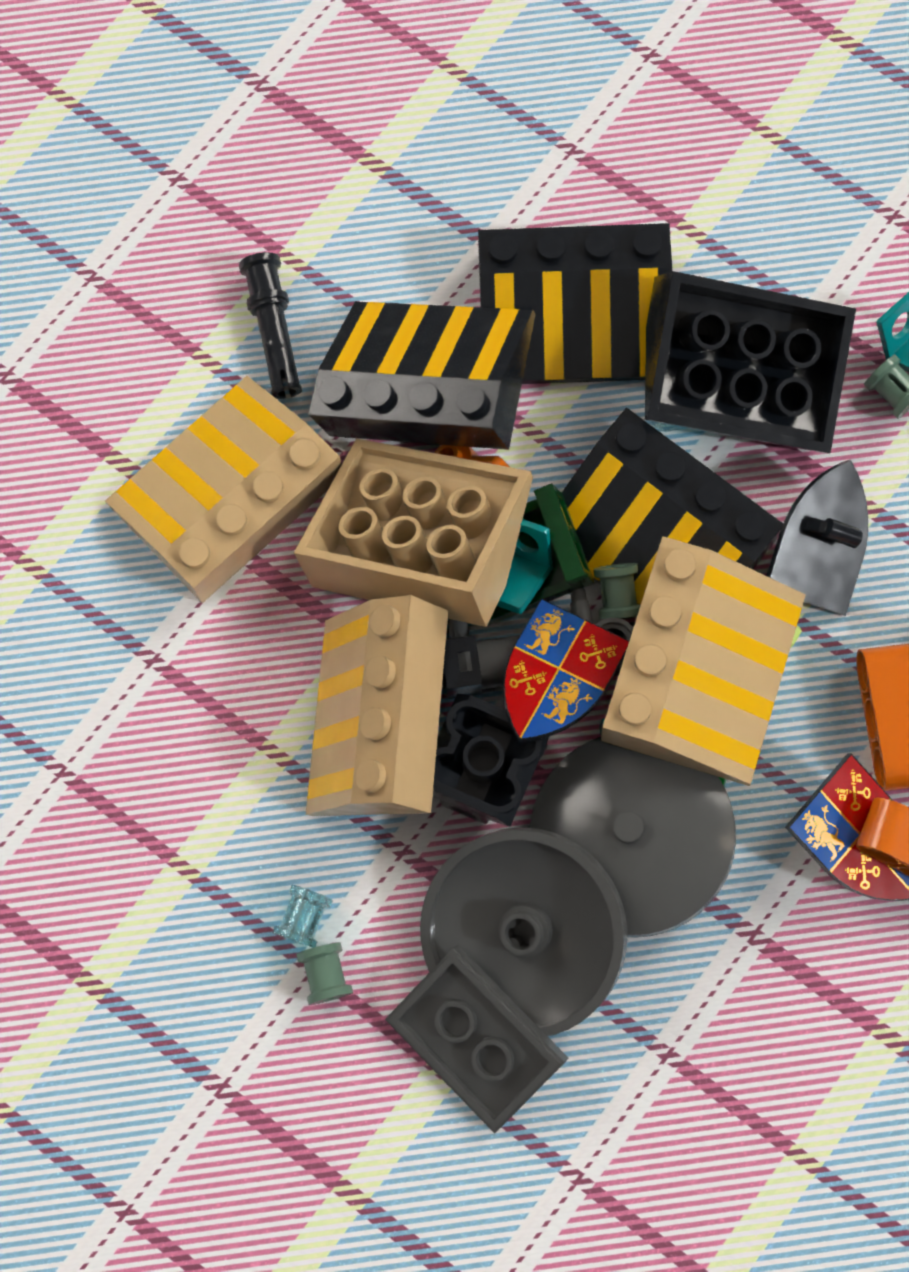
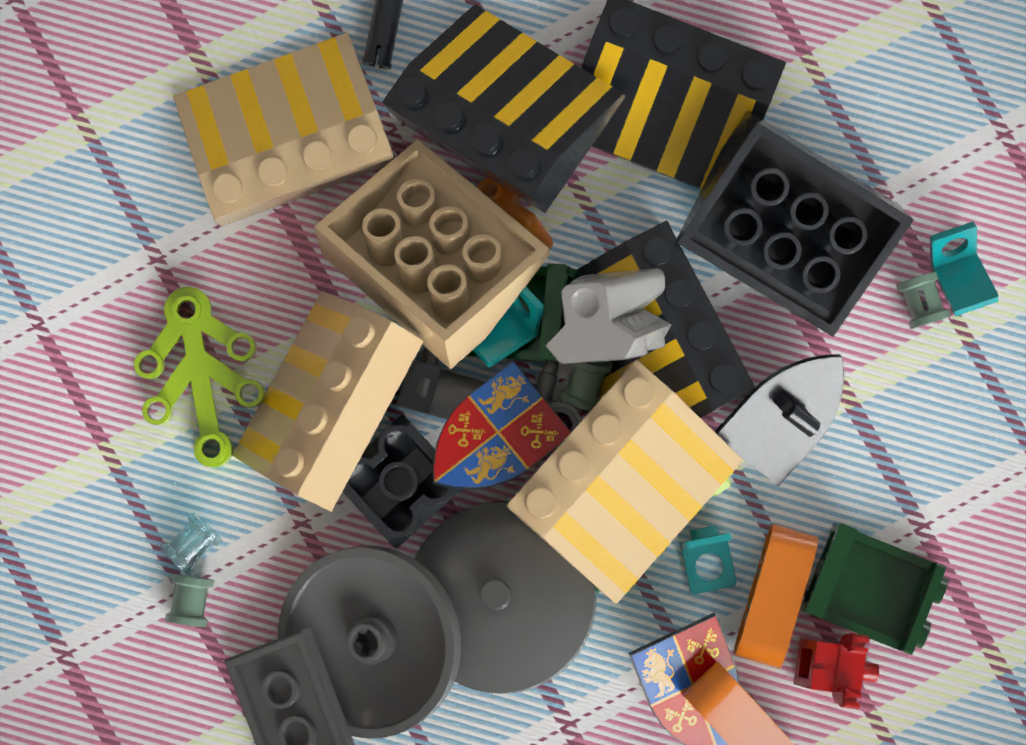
camera: 20 degrees right, 10 degrees up
none -> lime plant [134,287,265,468]
none -> light grey piece [546,268,671,364]
none -> teal bracket [680,525,737,594]

